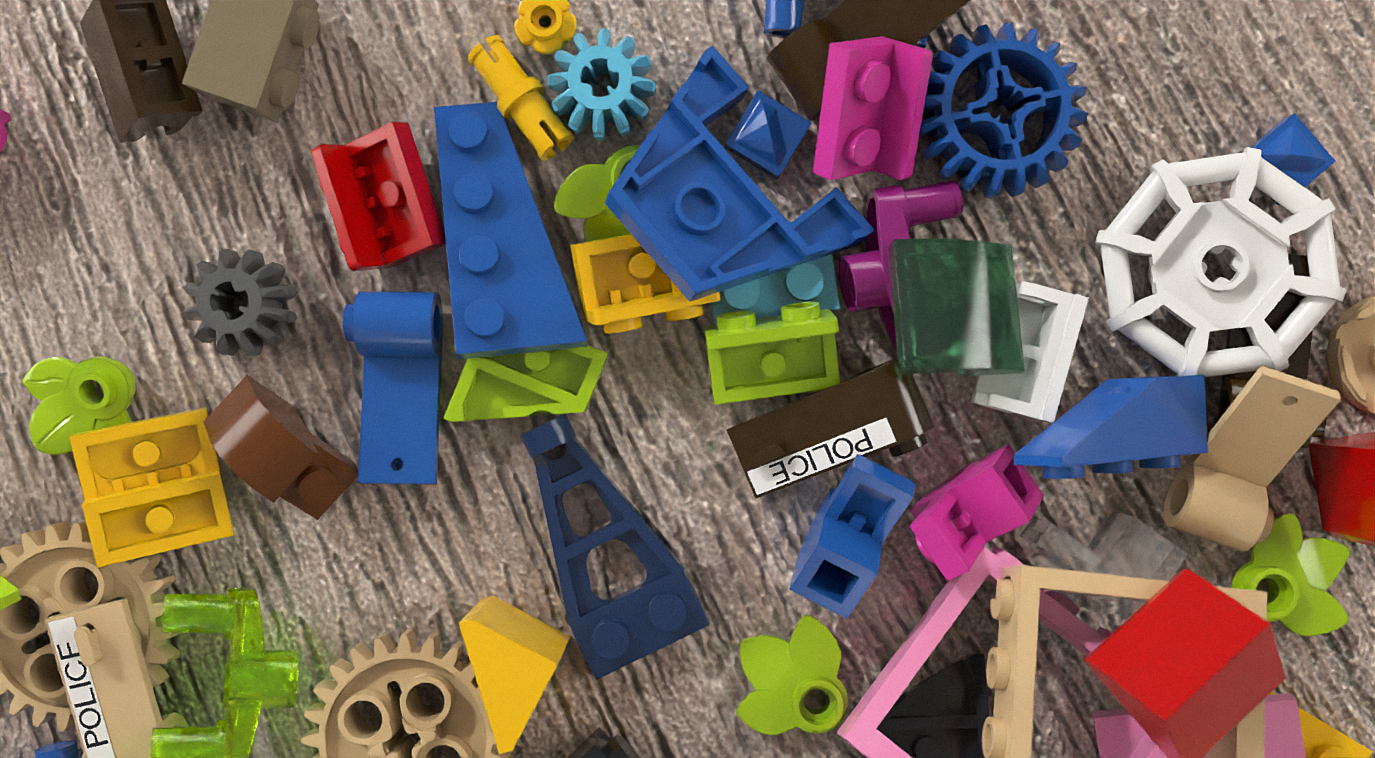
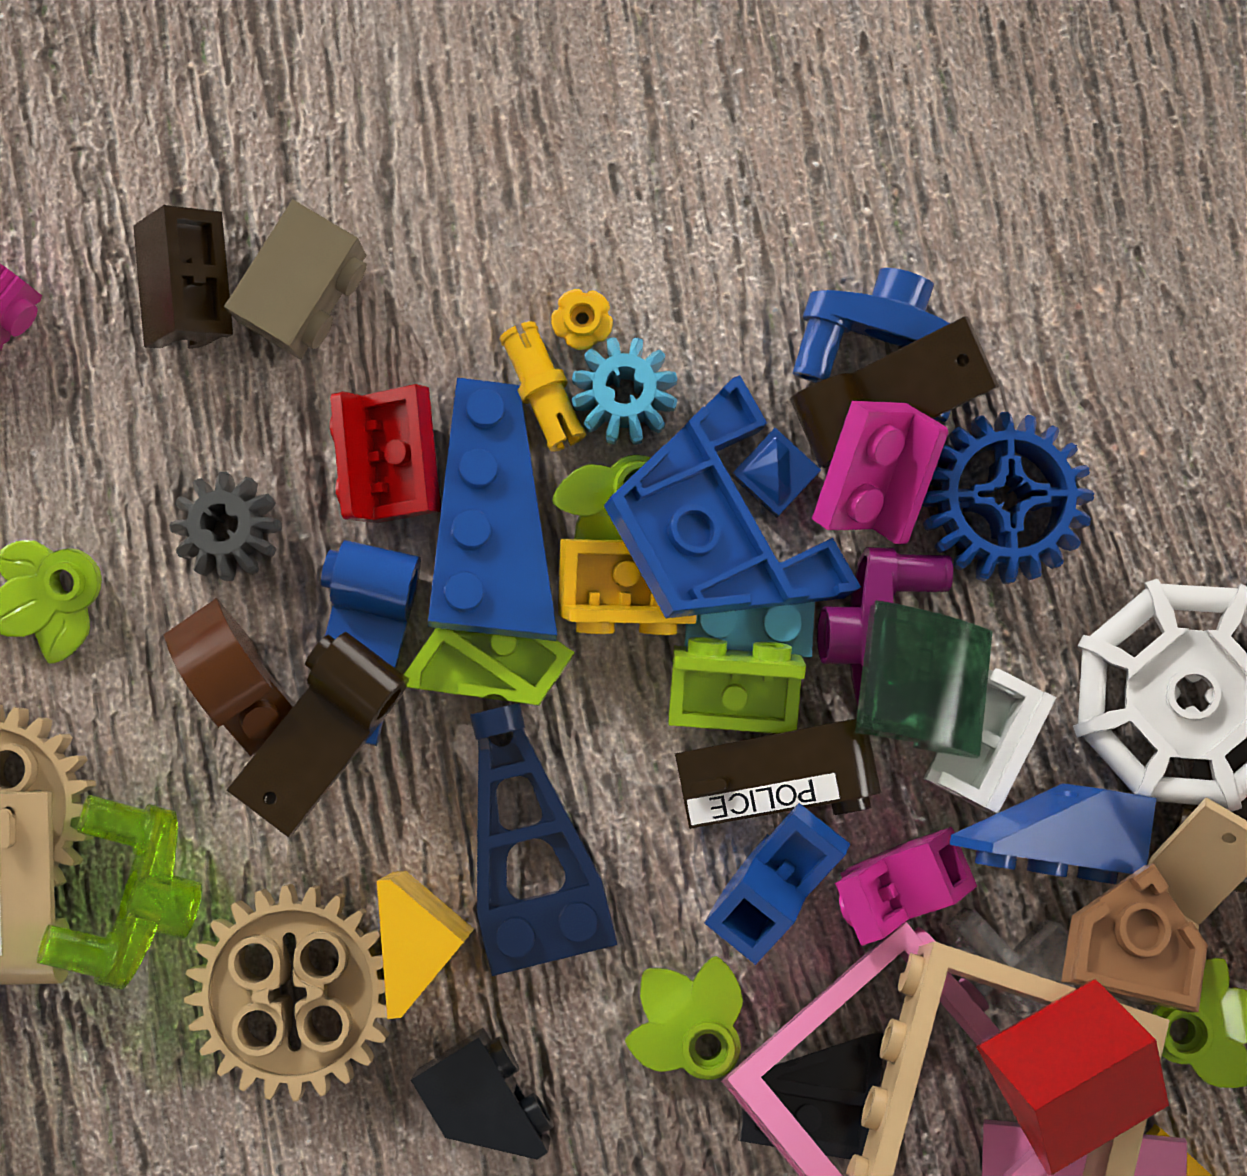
camera: 10 degrees right, 5 degrees down
yellow slope [69,407,234,568] -> none
none -> dark brown door [227,632,409,839]
none -> medium nougat plate [1061,864,1208,1012]

